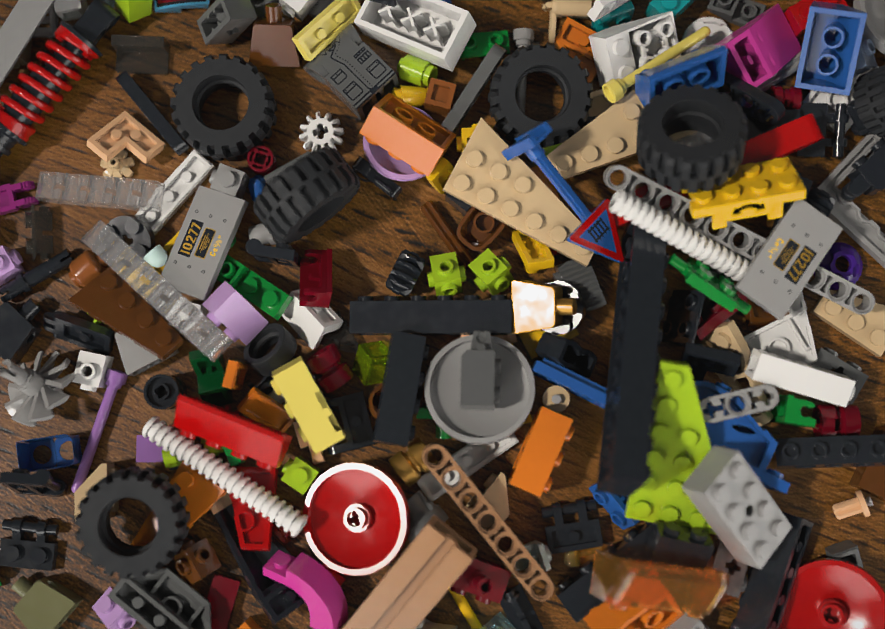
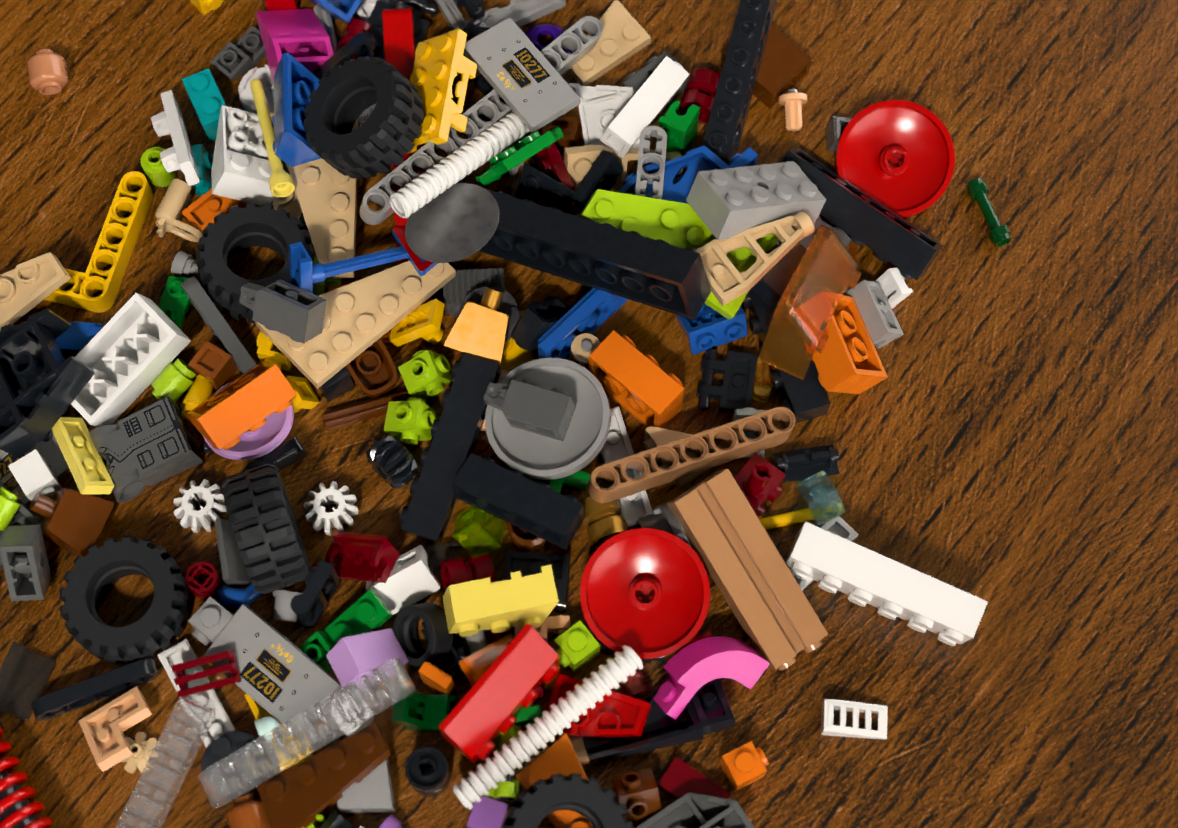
camera: 75 degrees left, 15 degrees down
none -> dark red tile [172,650,241,698]
none -> dark grey hinge [239,279,327,343]
none -> white gear [304,481,359,536]
none -> flat silver sticker [405,183,500,263]
none -> tan plate [695,211,815,306]

